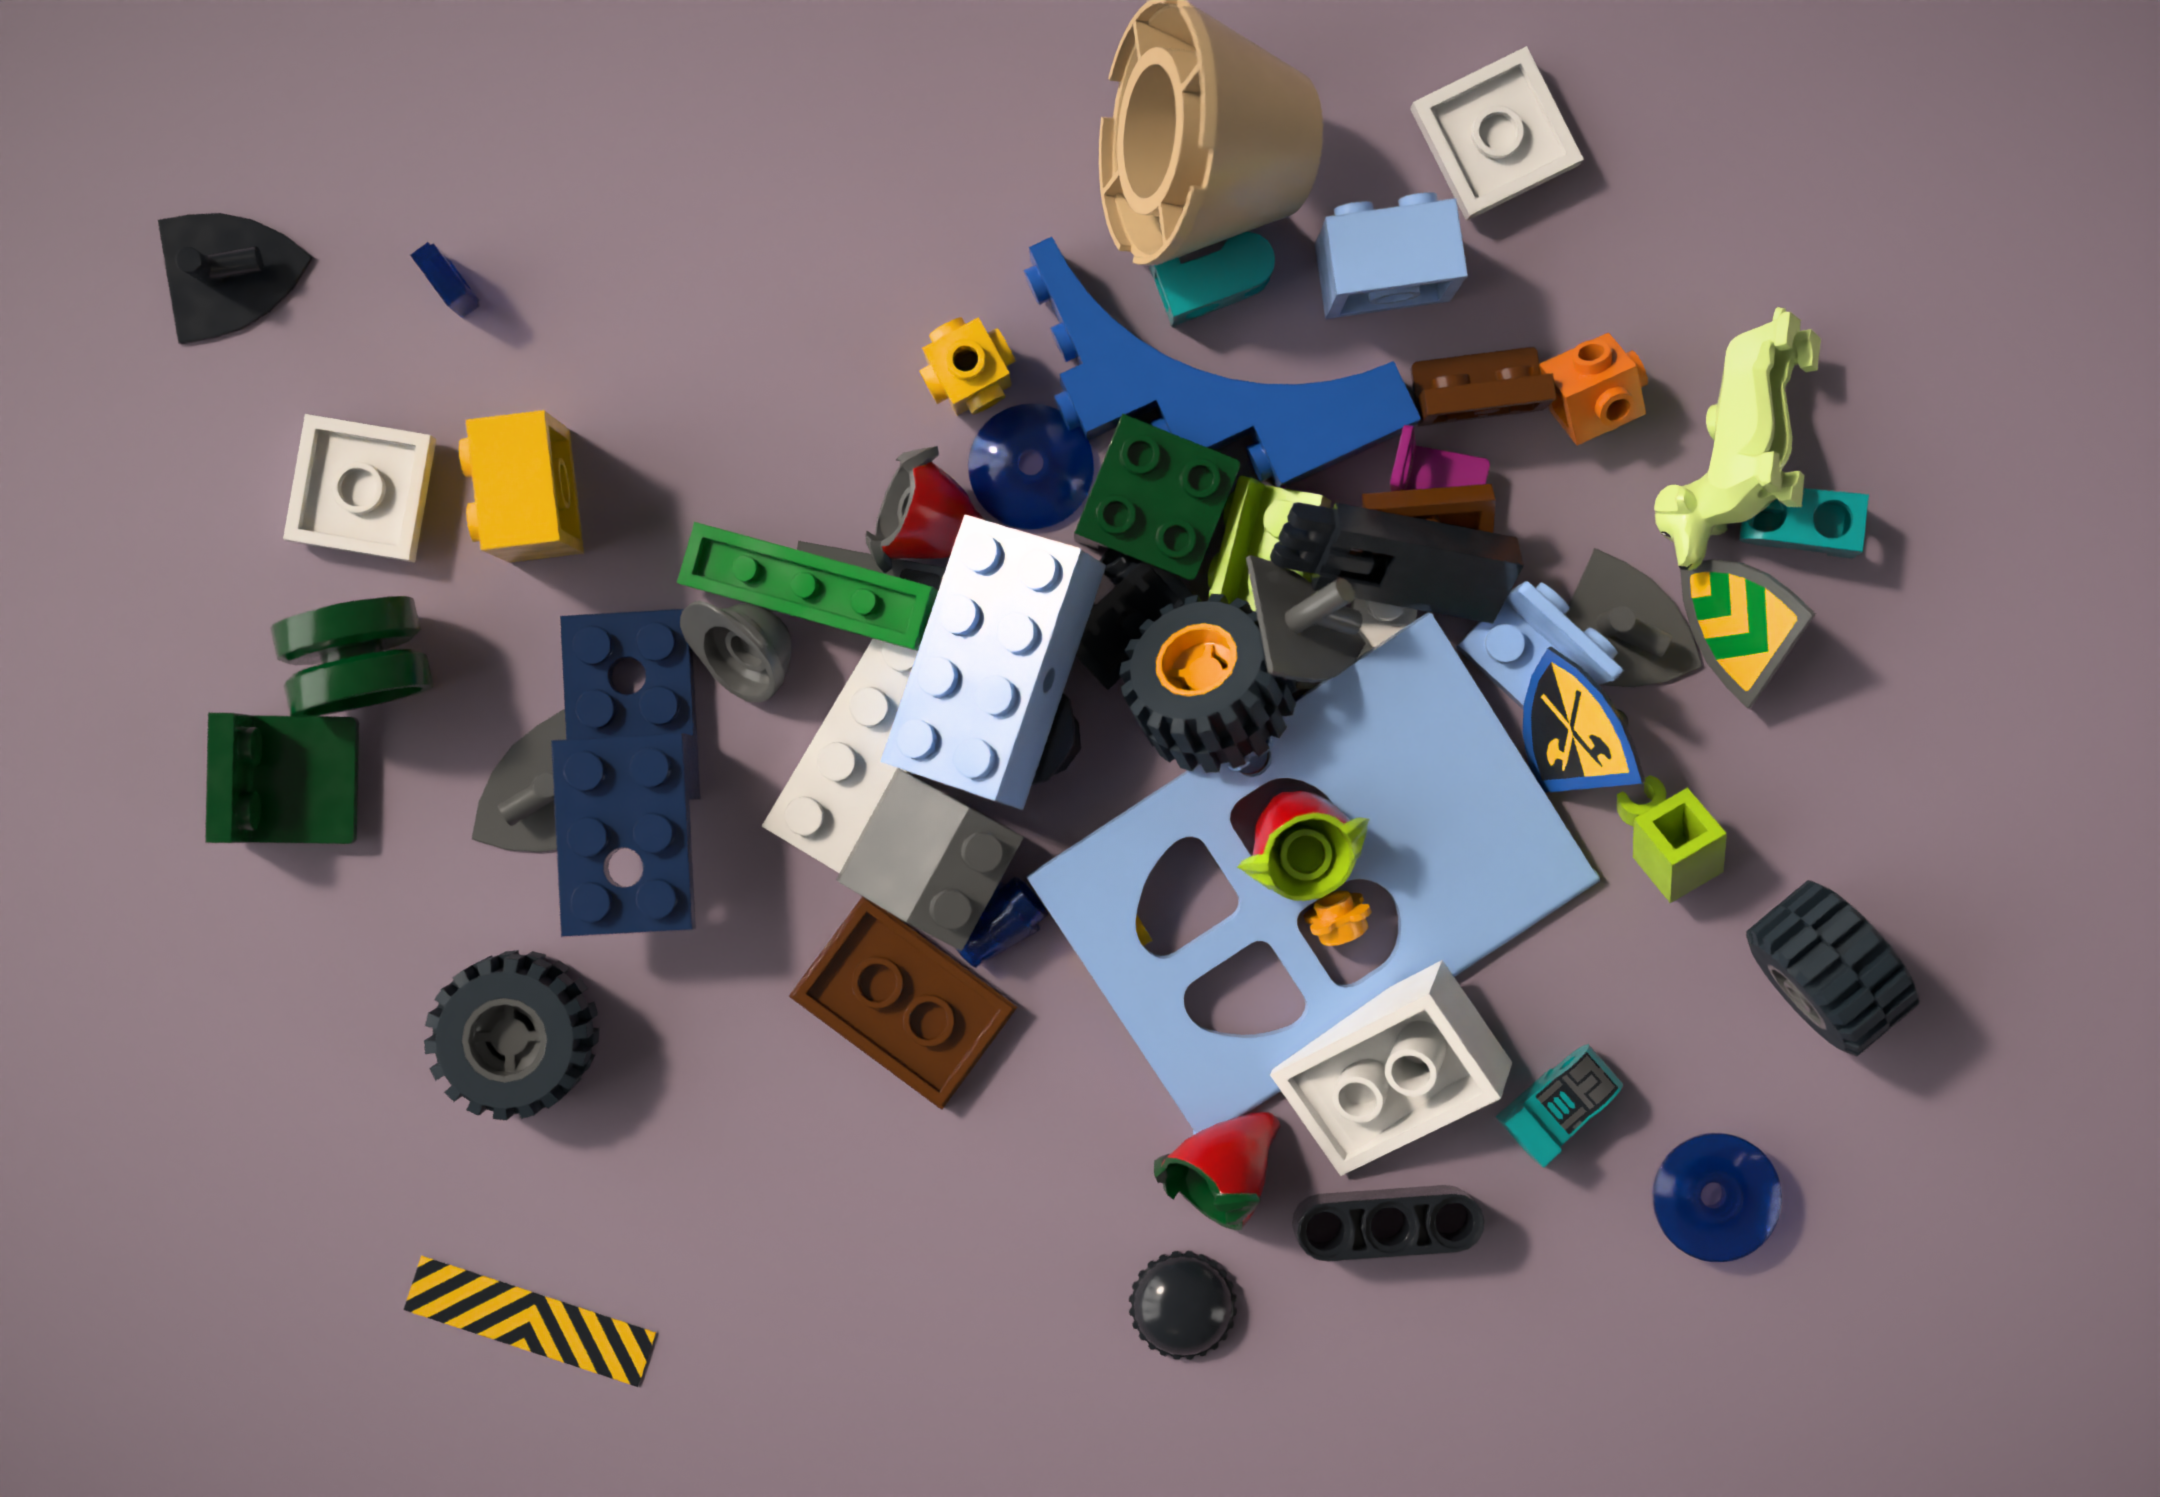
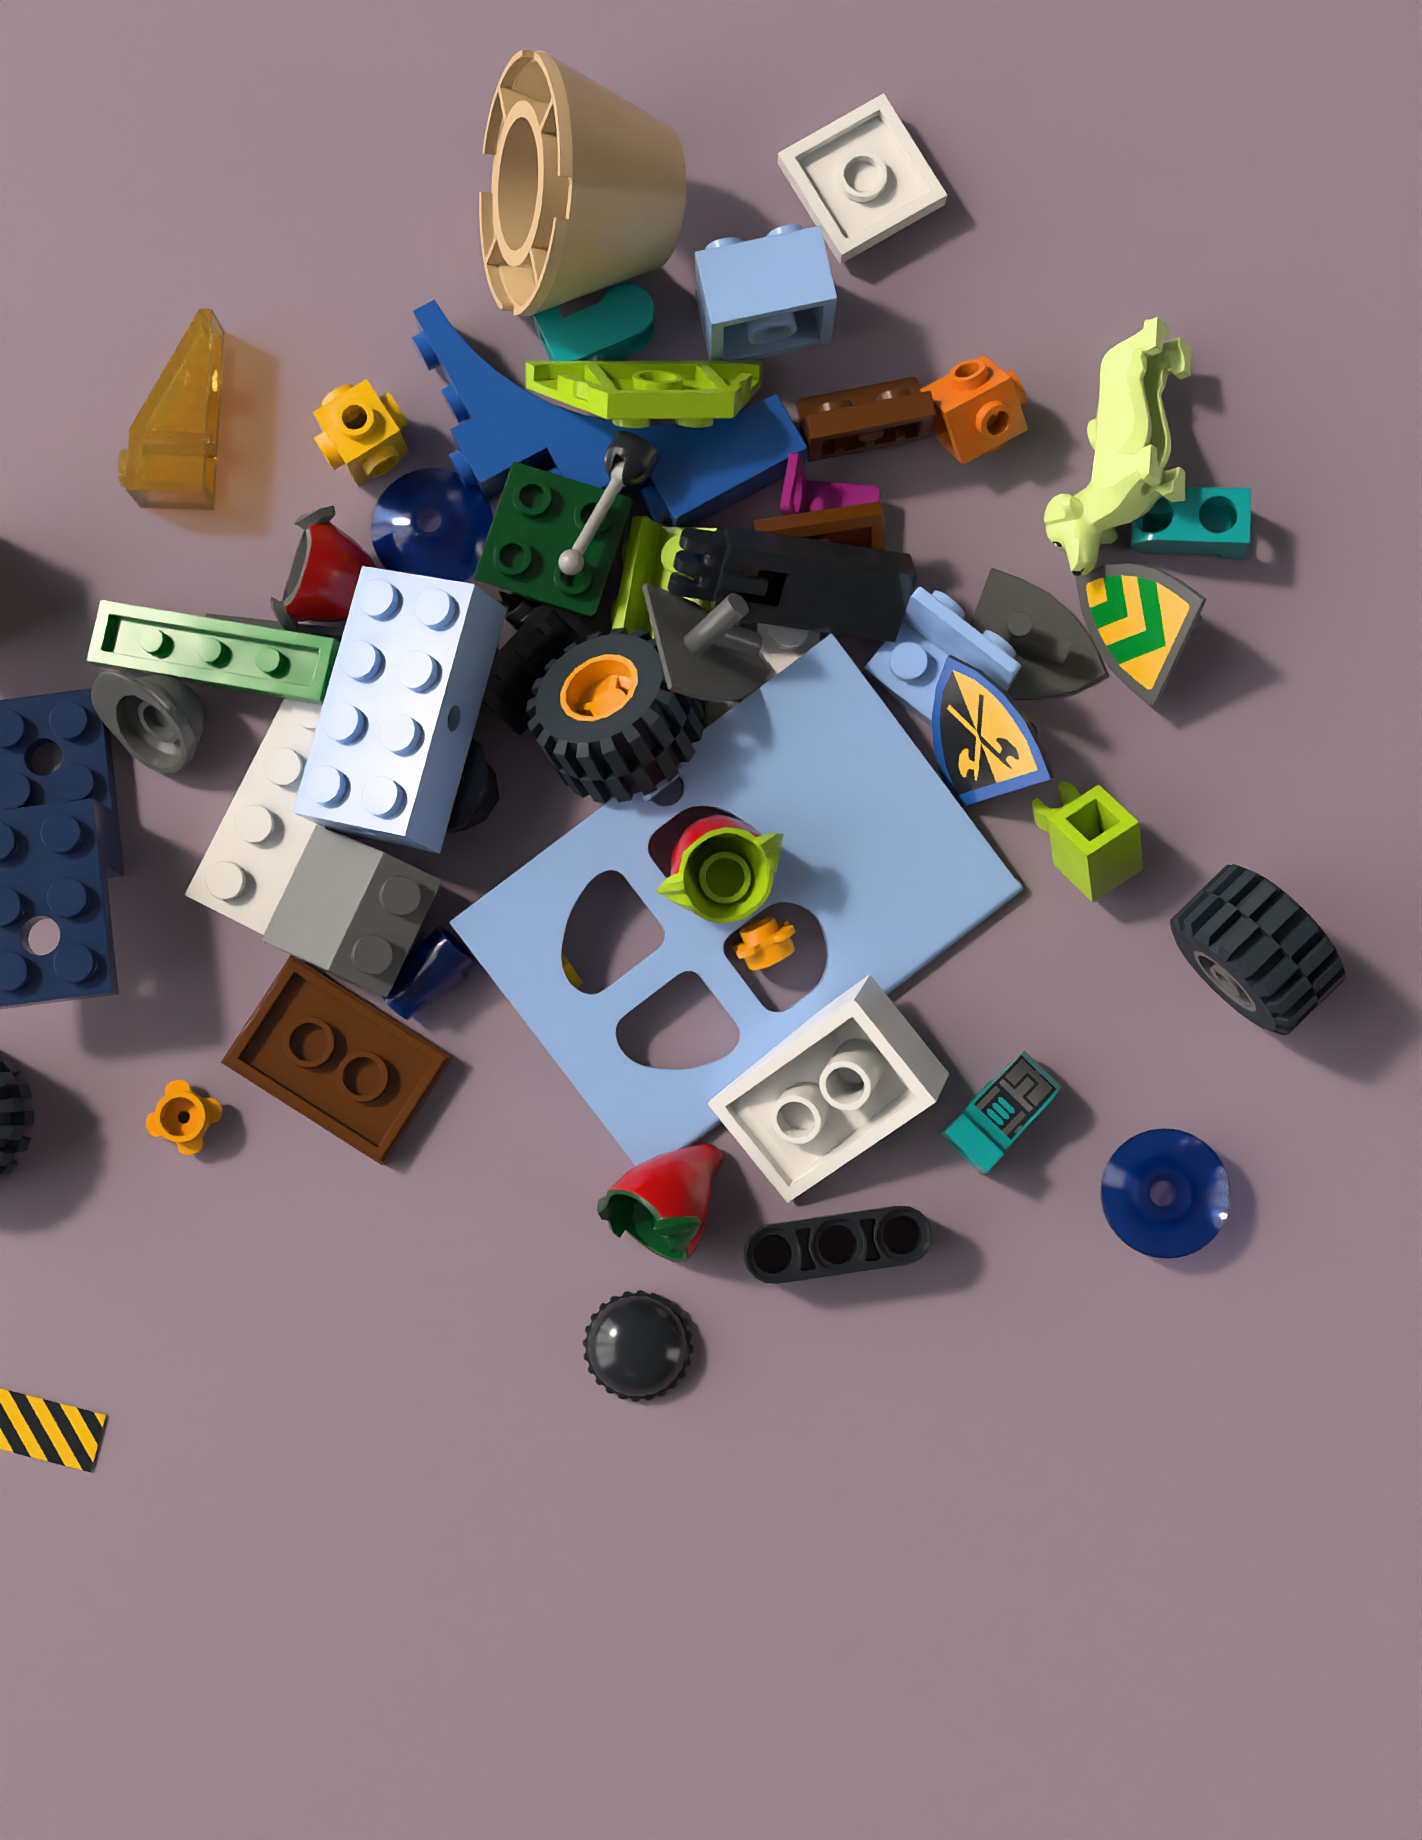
camera: 10 degrees left, 5 degrees down
none -> clear yellow slope [118,309,225,510]
none -> light orange plate [146,1080,223,1155]
none -> lime wing [525,360,762,428]
none -> hinge [558,431,660,575]

